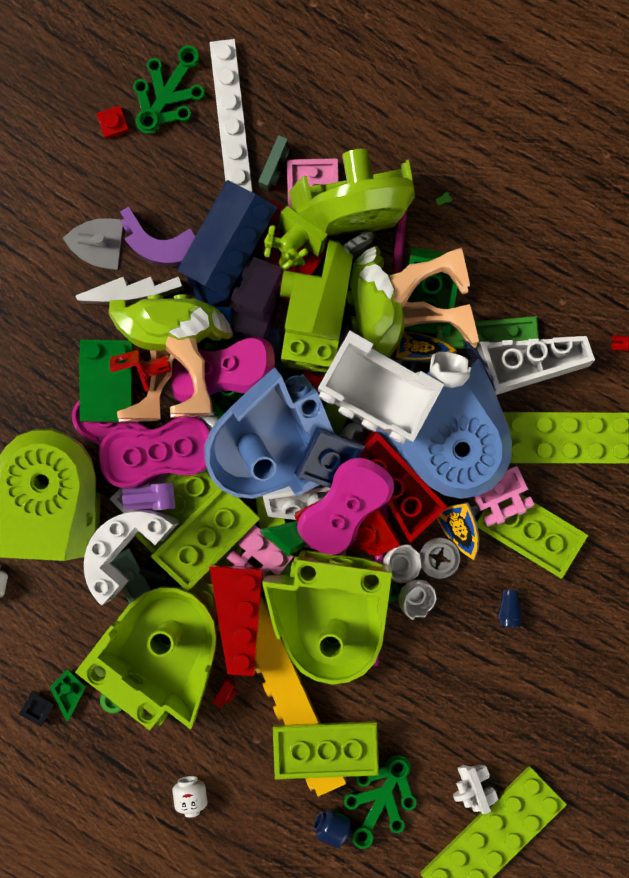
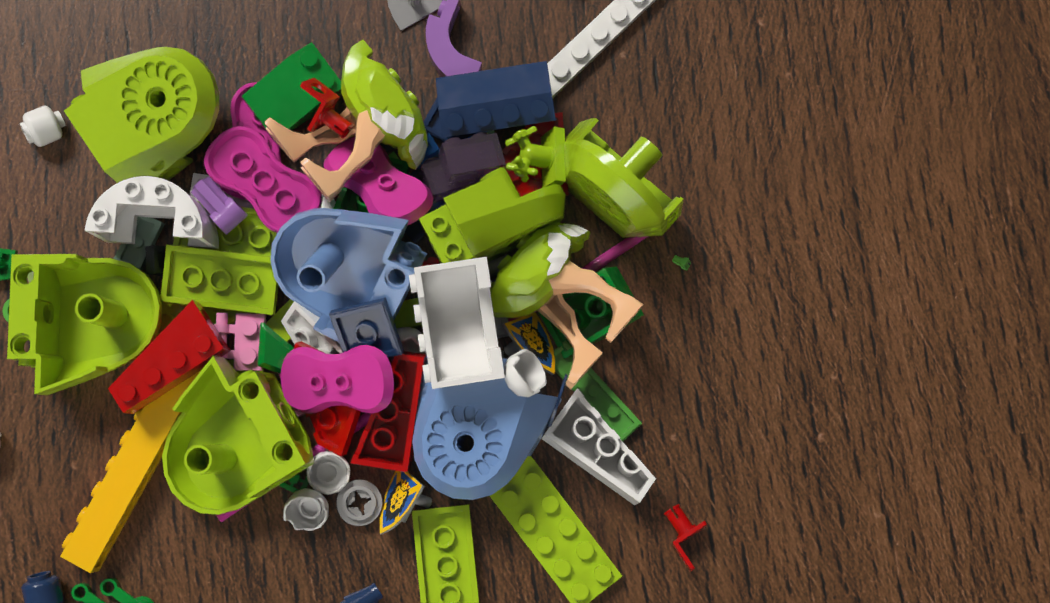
camera: 50 degrees right, 5 degrees down
white slope [76,277,185,305] -> none
red plate [213,677,237,708] -> none
sand green plate [258,135,291,191] -> none
lime tile [273,721,379,779] -> none
bright pink plate [287,159,338,209] -> none
light grey gear [344,231,375,258] -> none
bright pink plate [474,466,534,527] -> none

